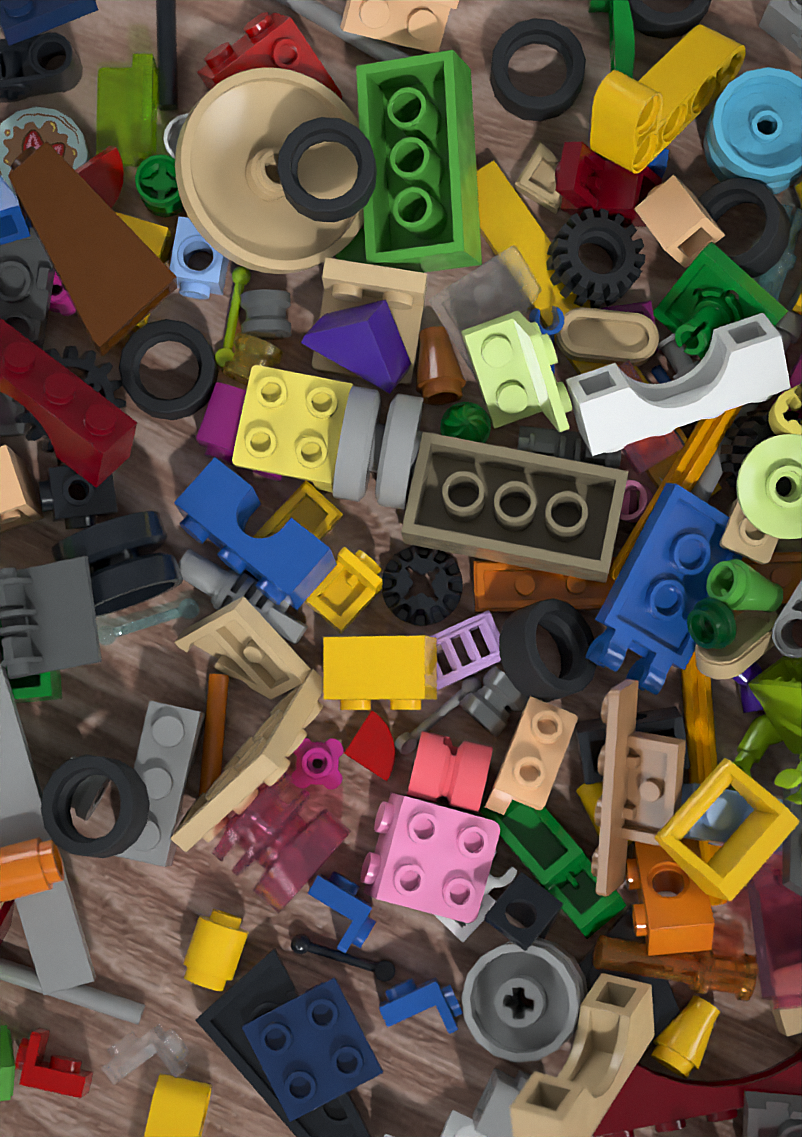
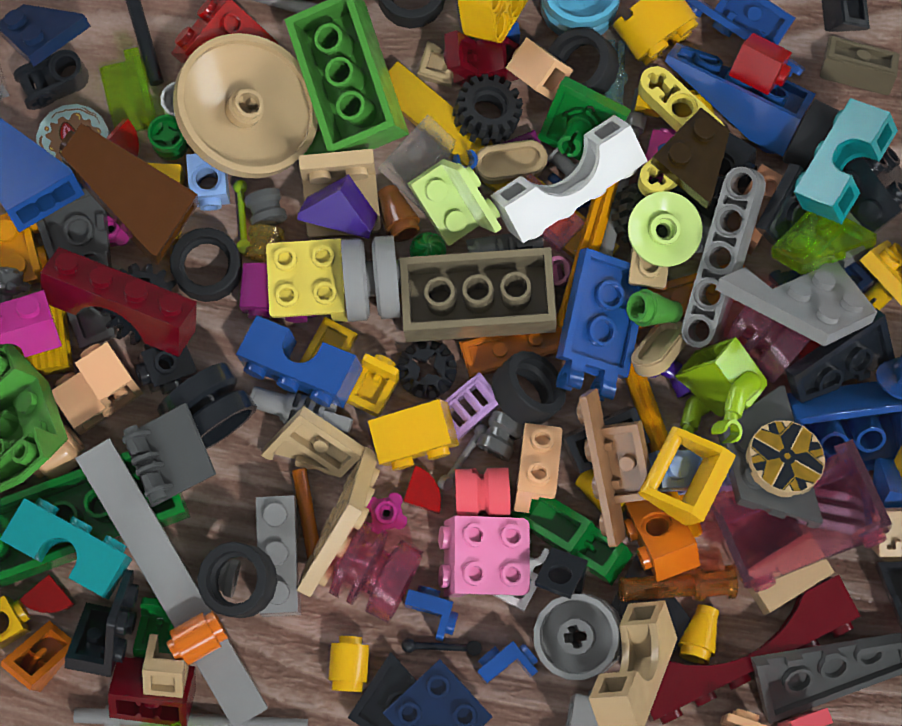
camera: 20 degrees left, 5 degrees down
clear light blue hinge [98,598,200,646] -> none
black tyre [277,117,377,223] -> none
dark green plate [687,597,737,649] -> none

